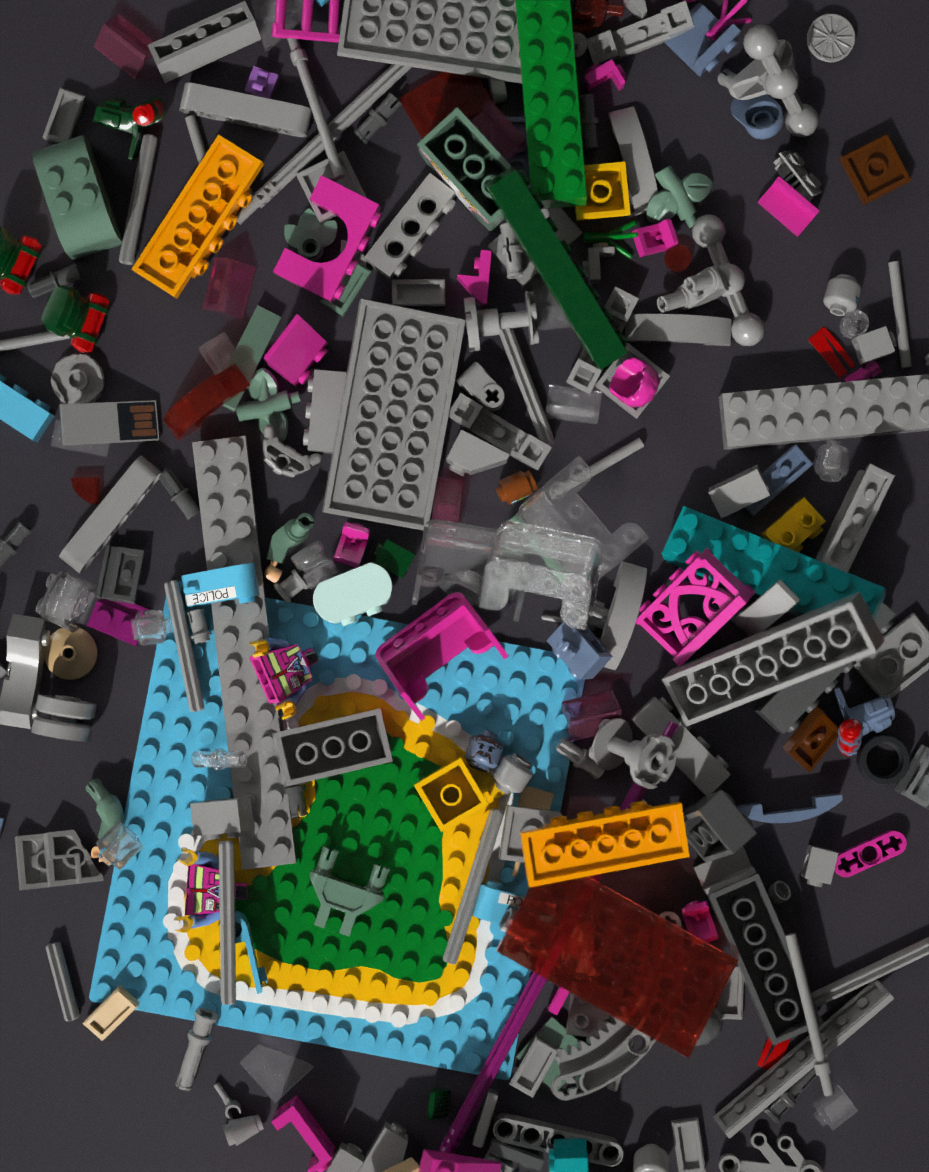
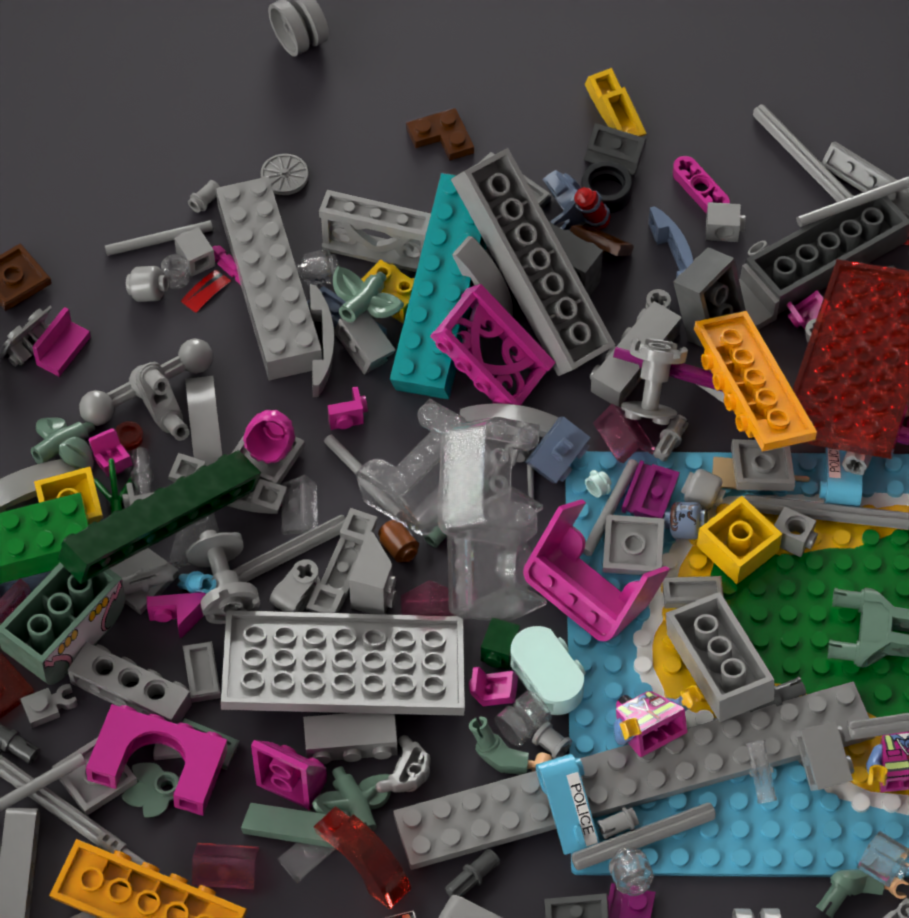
camera: 100 degrees left, 30 degrees down
none -> light grey plate [20,684,78,728]
none -> clear pin [131,447,154,496]
none -> medium azure axle [177,571,216,593]
none -> light grey slope [310,285,334,397]
none -> dark pink bracket [327,386,368,430]
none -> sand green plant [333,266,404,323]
none -> light grey bar [583,459,639,556]
none -> light aqua plate [585,470,611,498]
none -> light grey plate [602,515,664,575]
none -> magenta plate [622,460,680,519]
none -> light grey bush [645,289,671,310]
none -> light grey tile [662,576,723,608]
none -> light grey brick [774,506,818,557]

